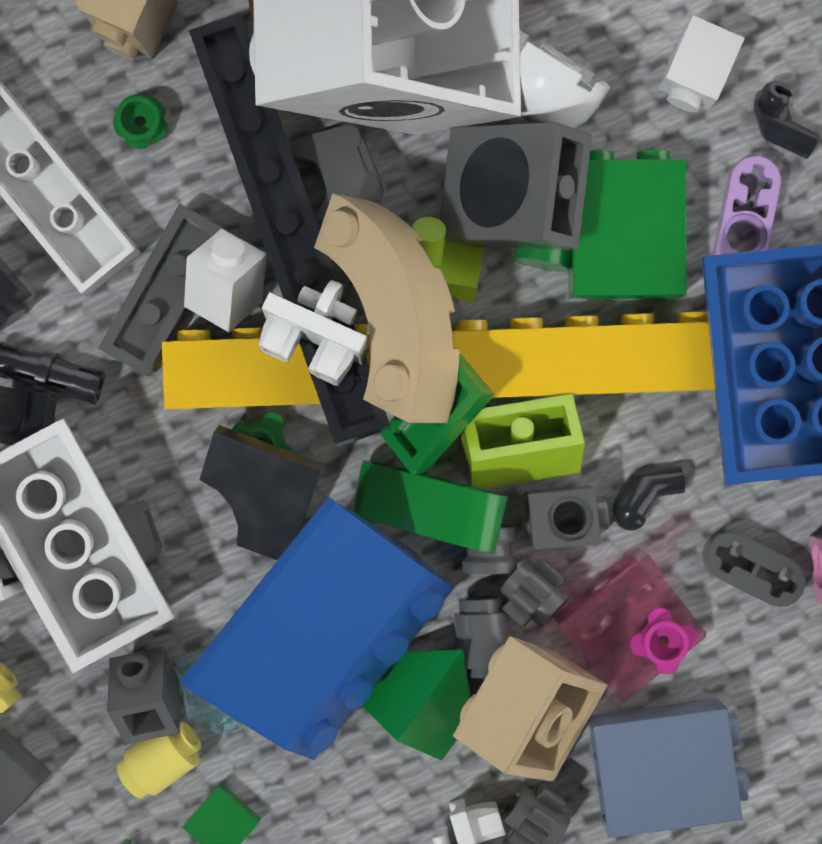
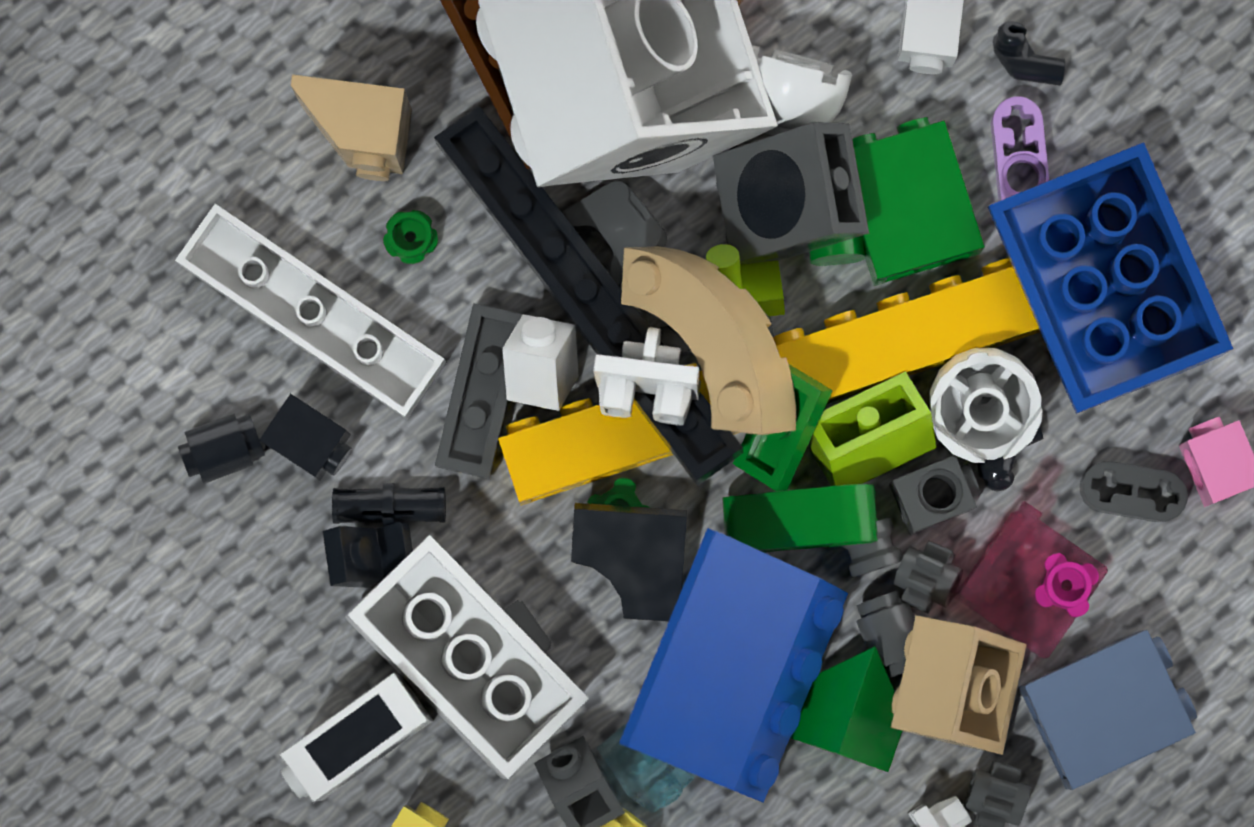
camera: 20 degrees left, 5 degrees down
none -> white cylinder [929,348,1042,463]

